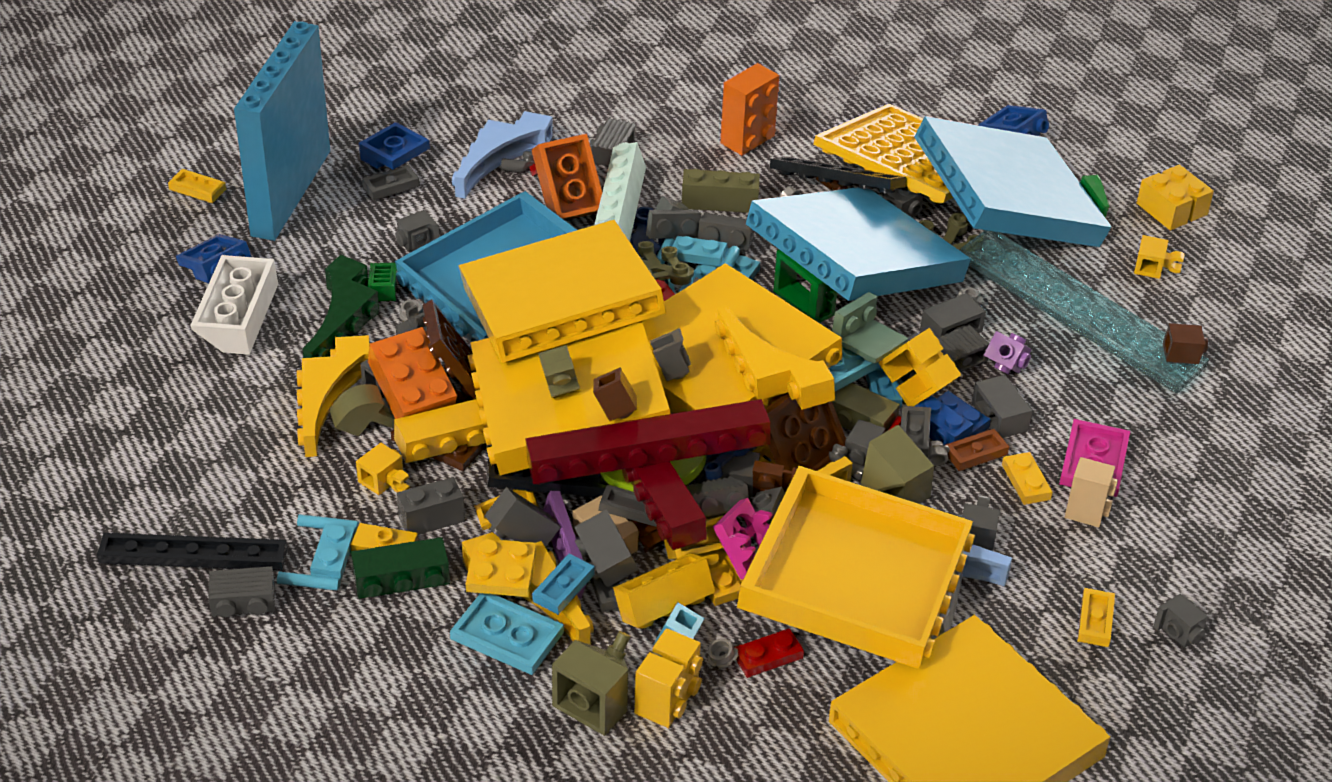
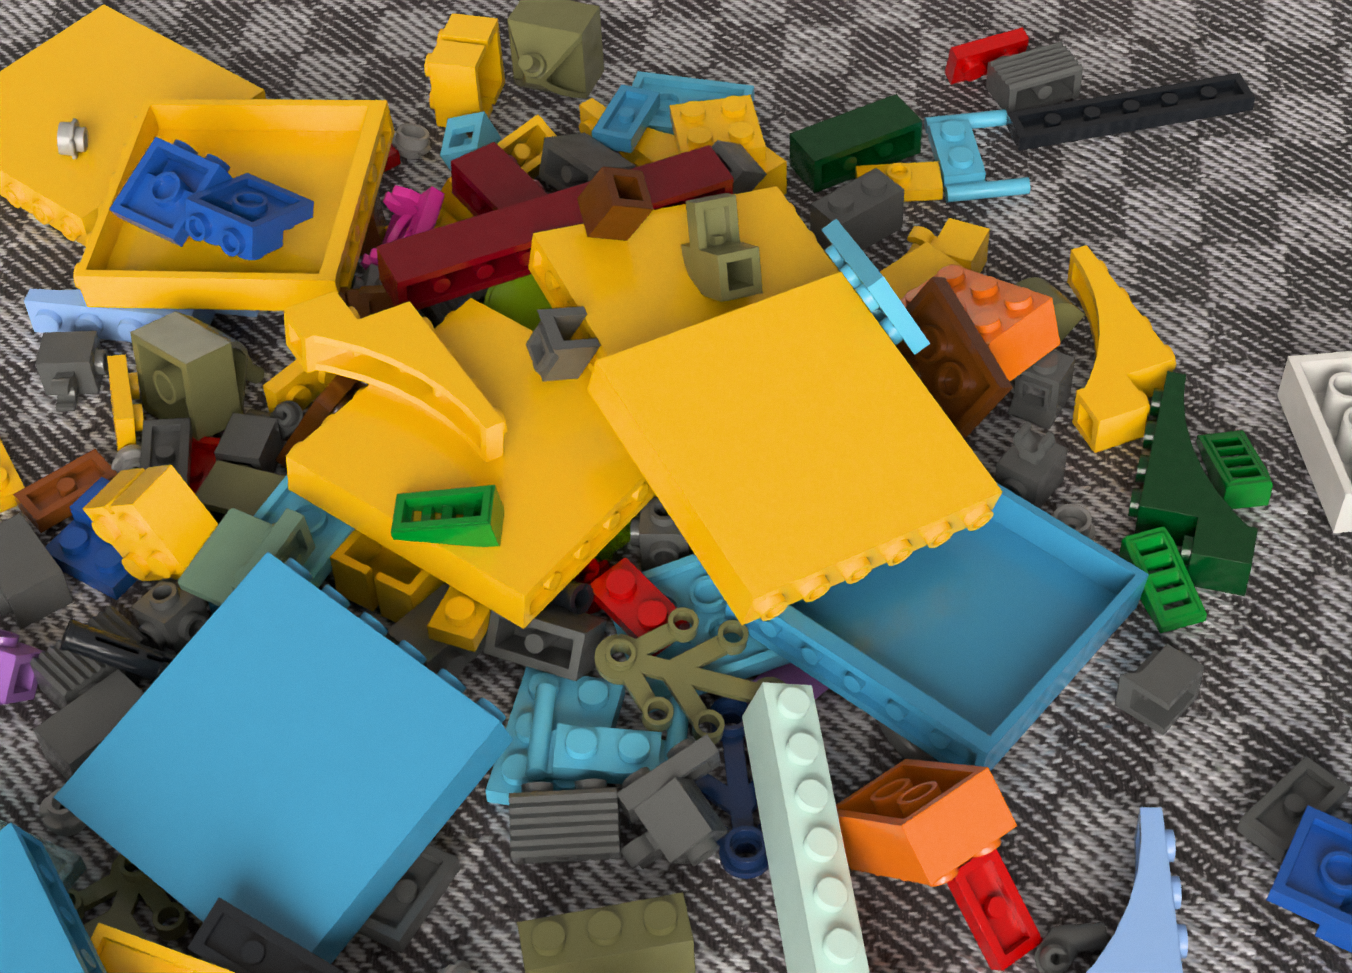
camera: 170 degrees right, 5 degrees up
none -> light grey plate [57,118,88,160]
none -> black pin [59,618,176,685]
none -> yellow plate [107,354,144,452]
none -> blue plate [109,137,233,247]
none -> blue plate [185,173,314,260]
none -> green slope [391,485,504,547]
none -> medium azure plate [821,219,930,355]
none -> red plate [944,27,1029,85]
none -> green slope [1196,430,1273,509]

